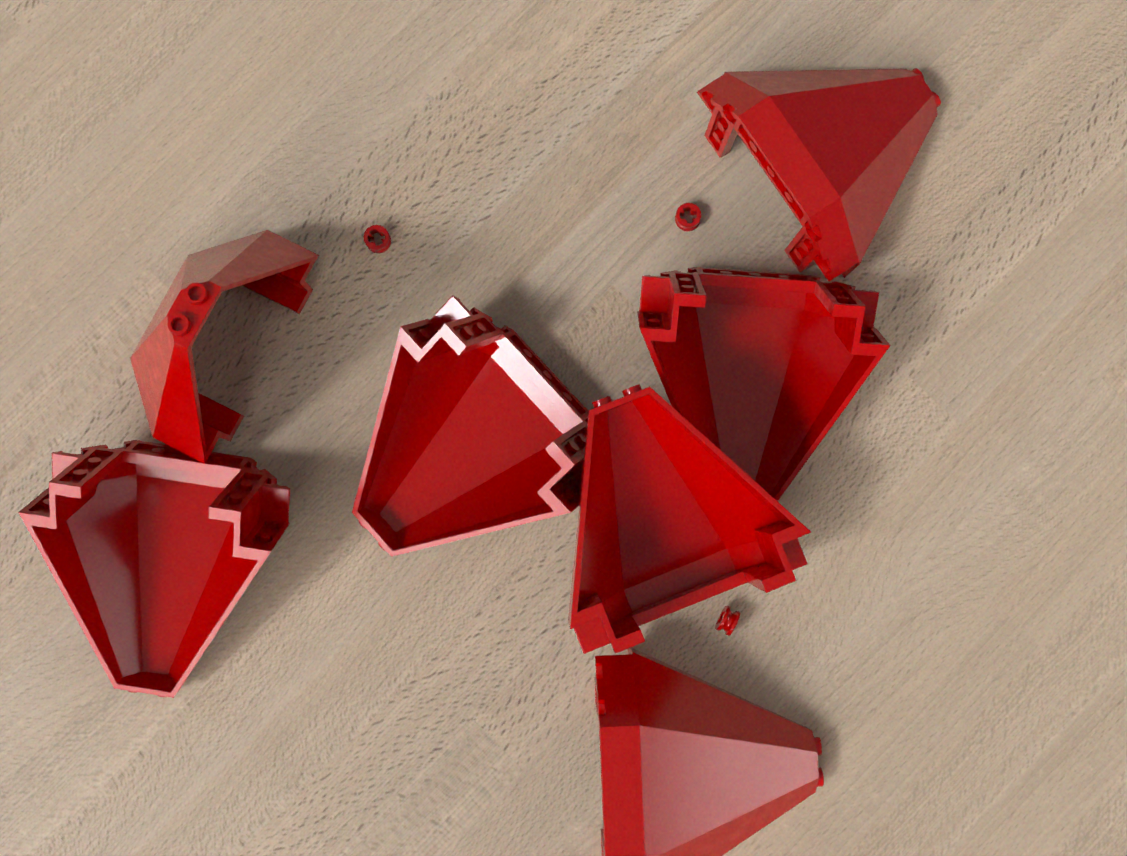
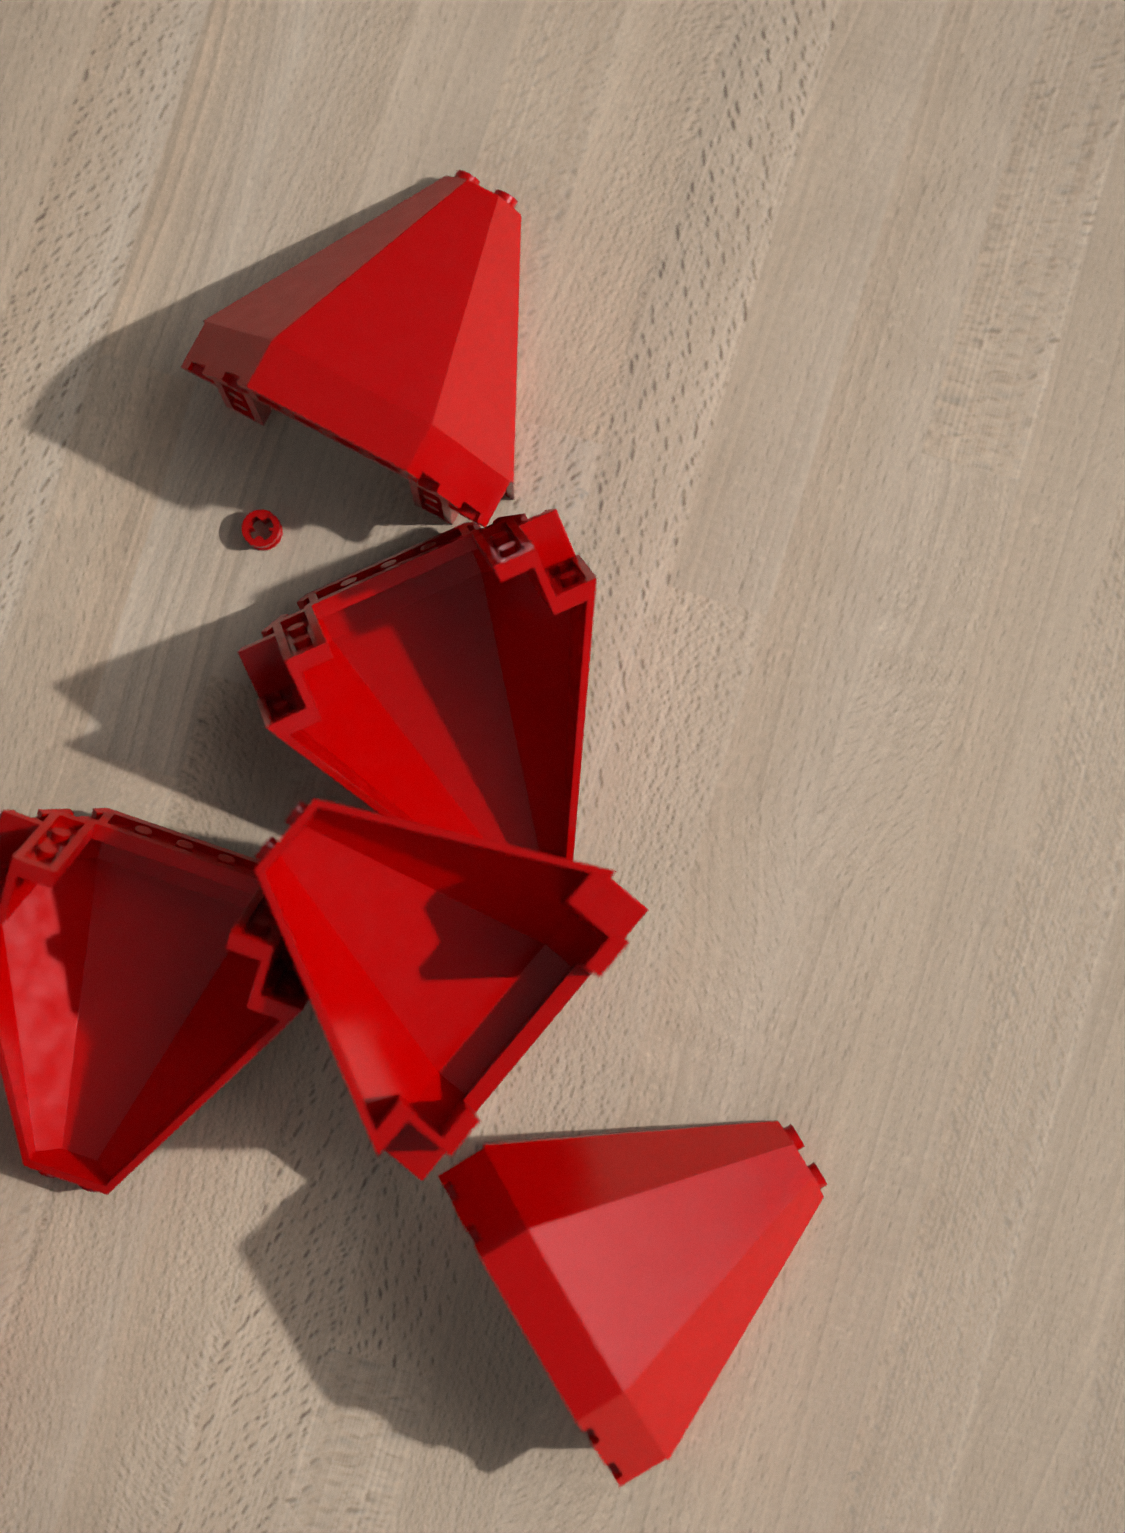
camera: 30 degrees left, 0 degrees up
red bush [715,606,740,636] -> none

